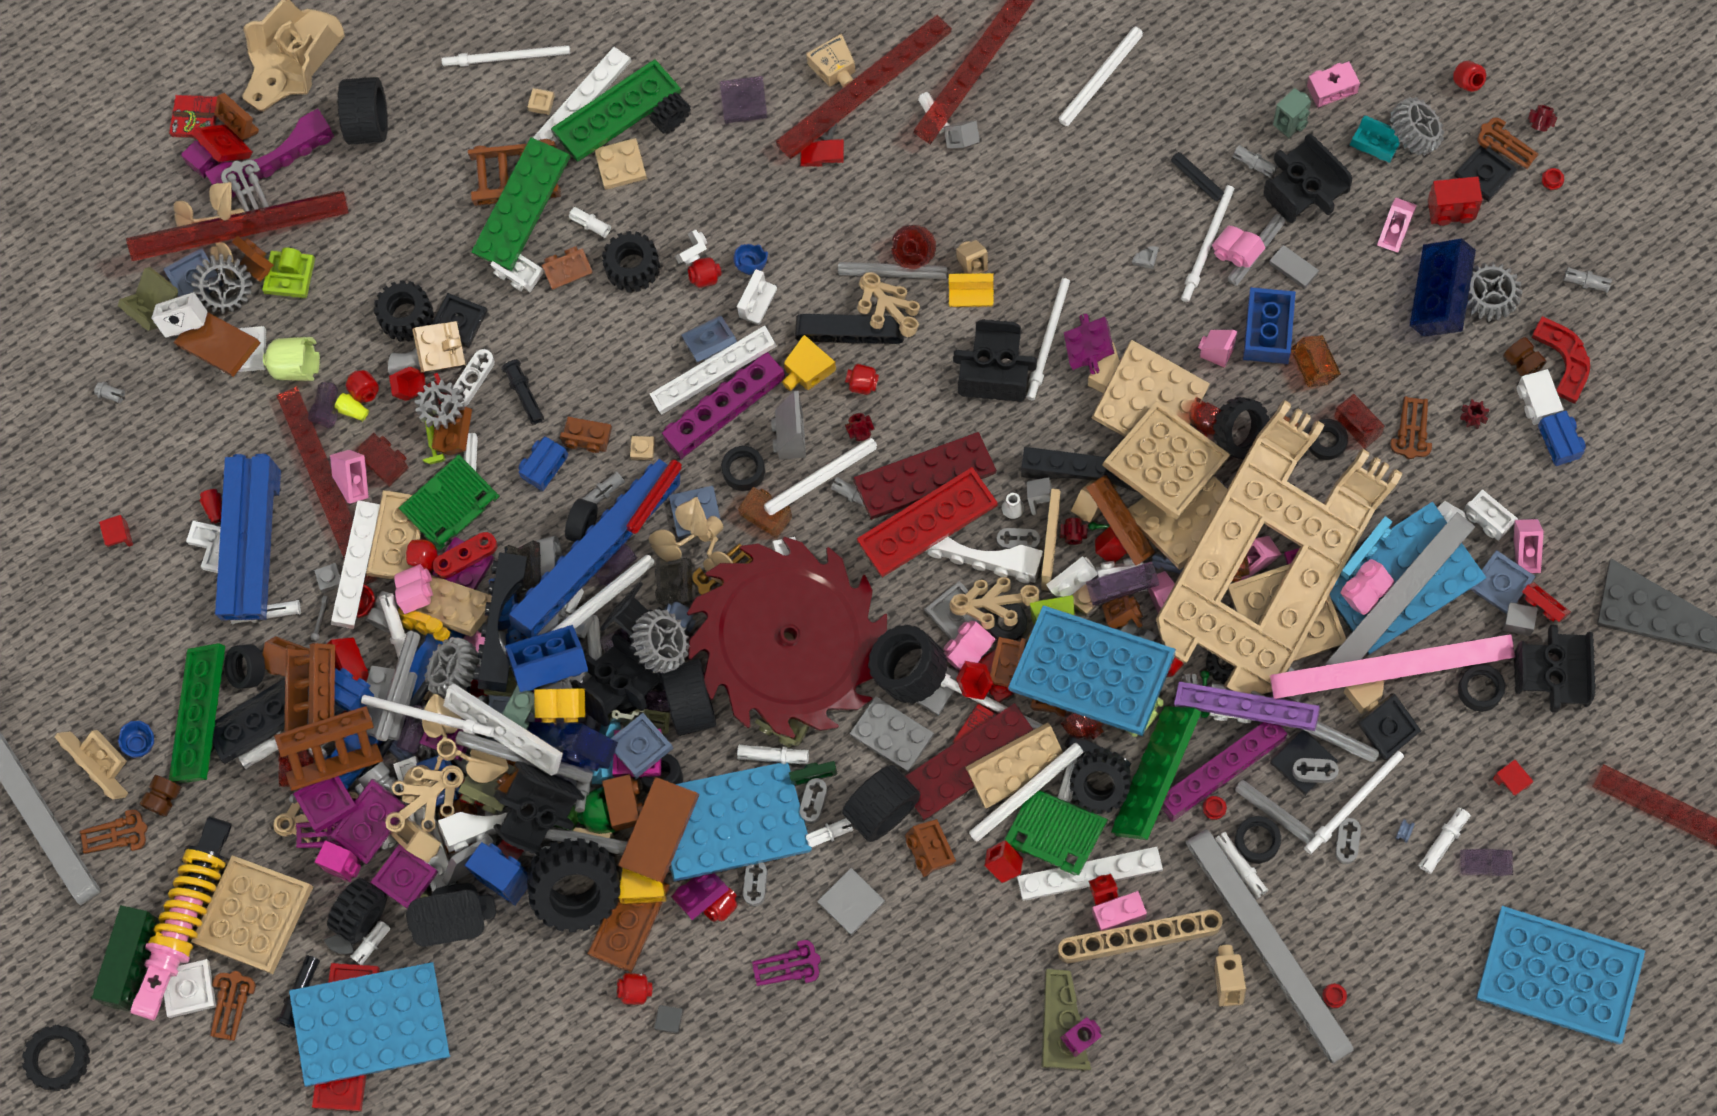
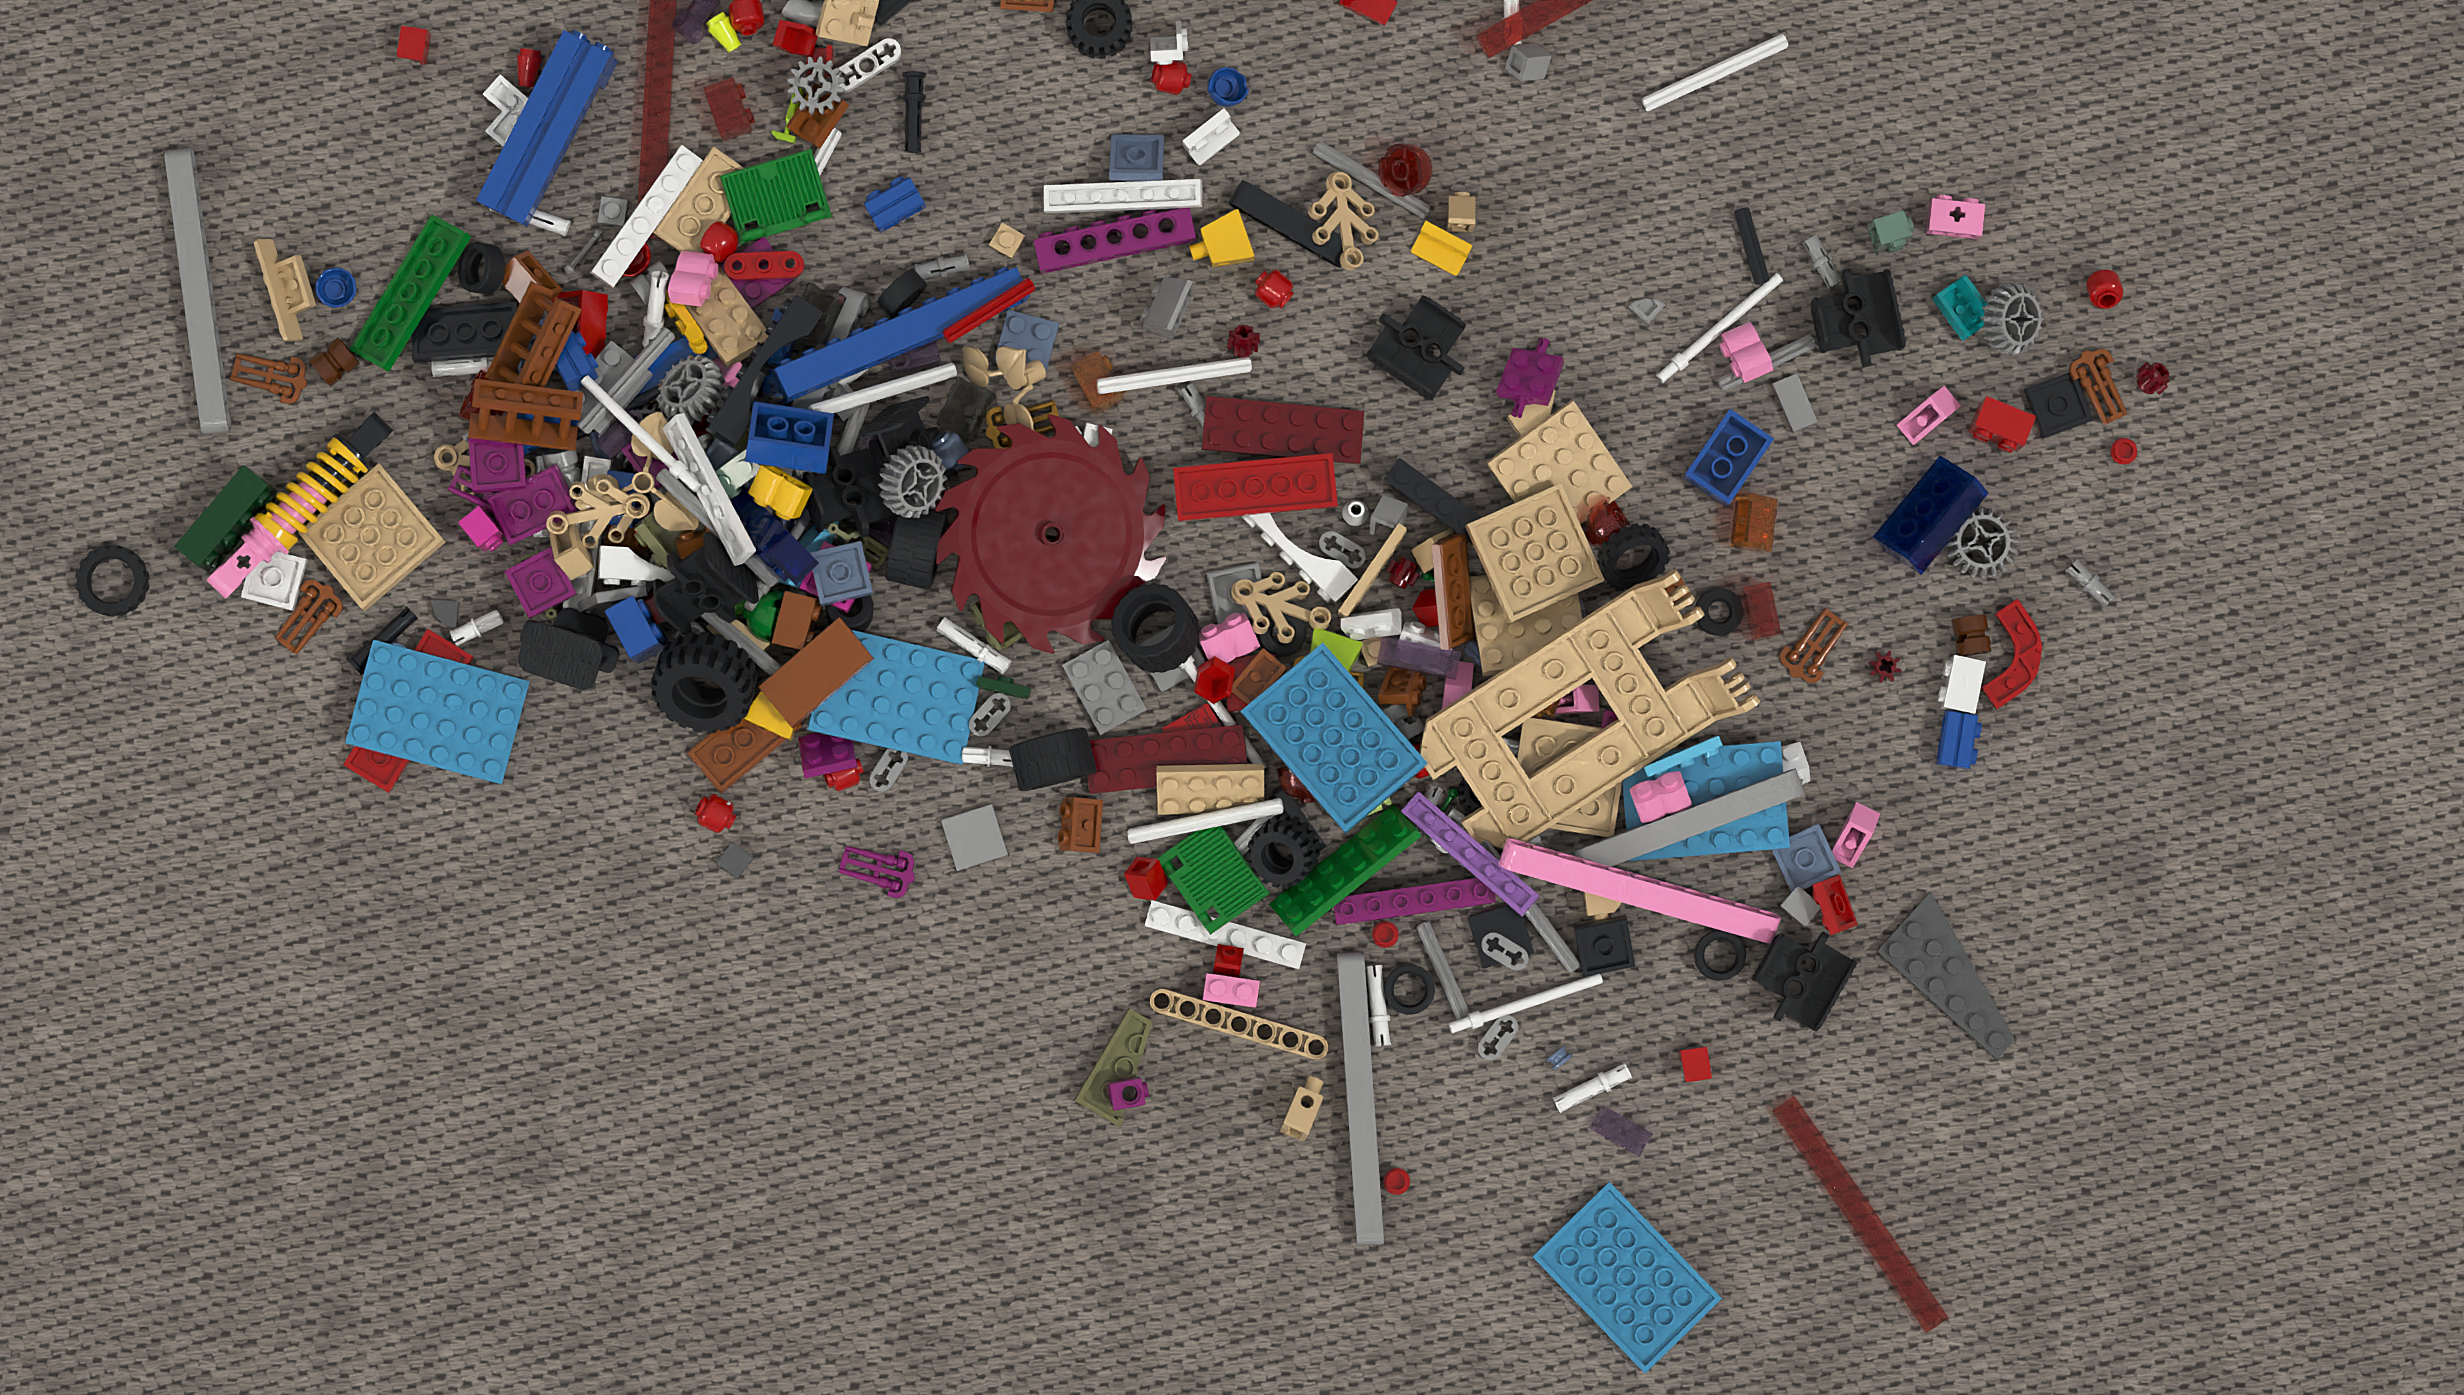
camera: 20 degrees right, 15 degrees up
black tyre [327,878,387,944] -> none
bright pink slope [330,450,369,503] -> none
dark orange bracket [560,417,612,453] -> none
black tyre [721,445,765,491] -> none
white bar [1026,278,1070,400] -> none
bright pink slope [1198,330,1237,368] -> none
white bracket [1463,489,1518,541] -> none

